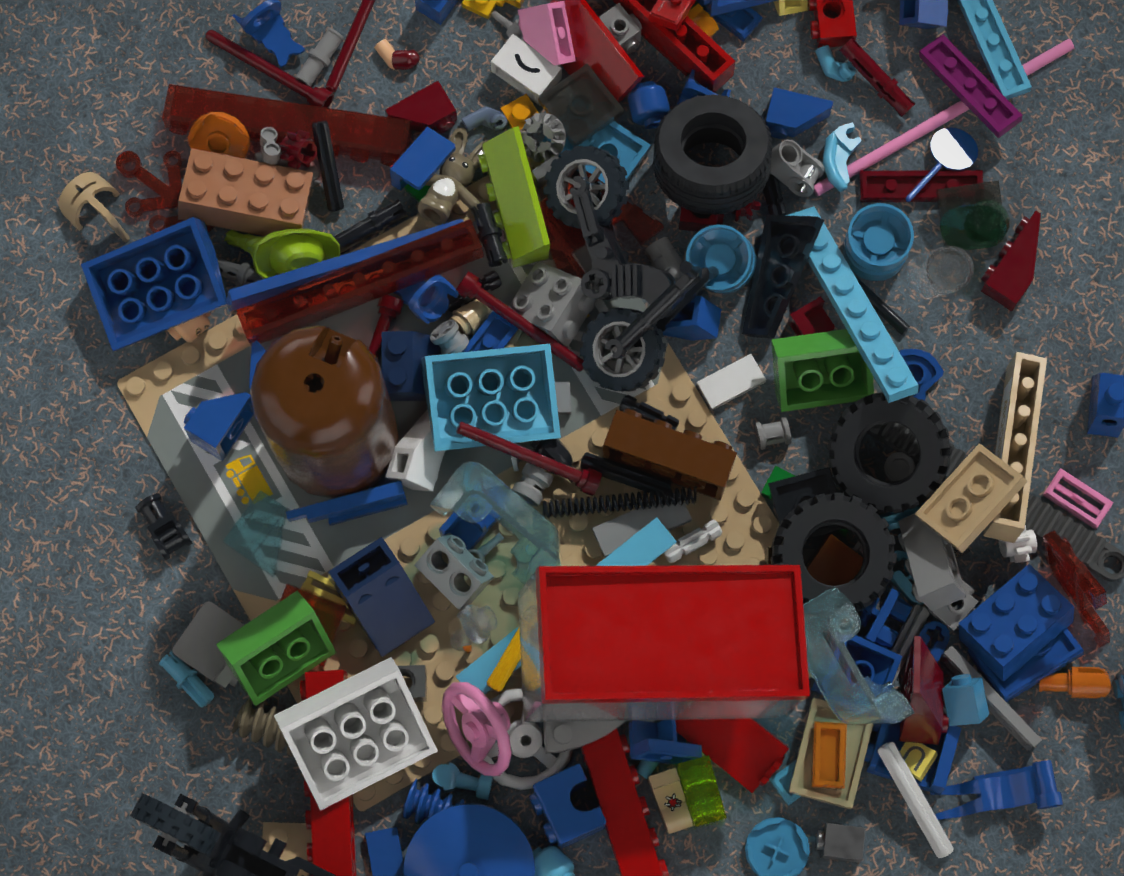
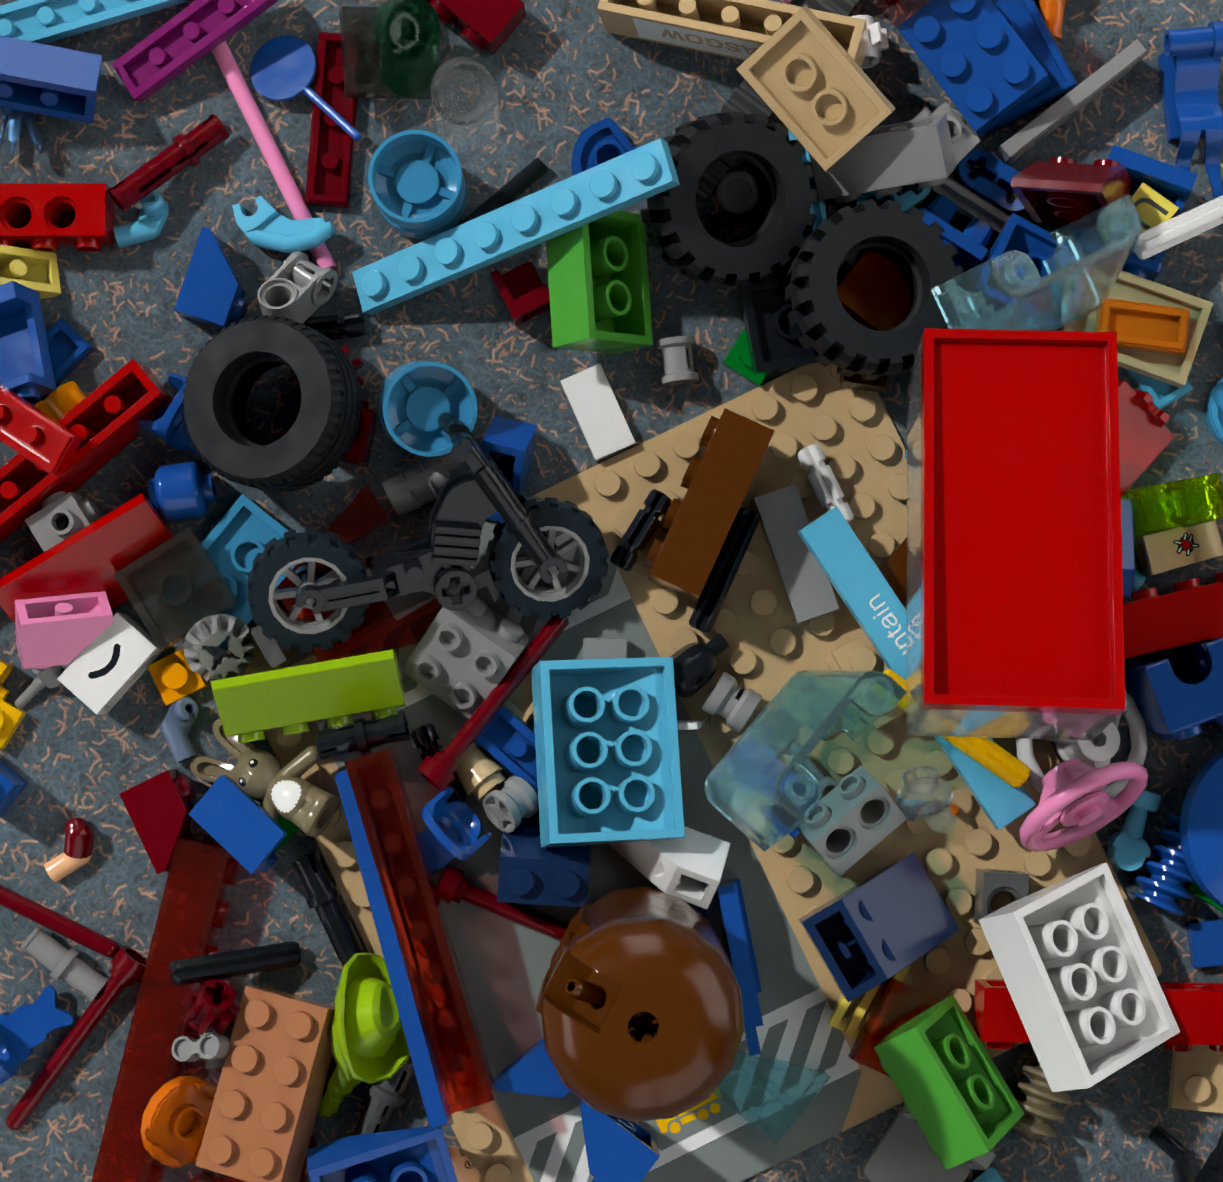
camera: 85 degrees left, 10 degrees up
dark red piece [456,422,602,496] -> none
black piece [542,486,697,519] -> none
black wing [742,215,824,339] -> none
dark azure brick [942,674,989,726] -> none

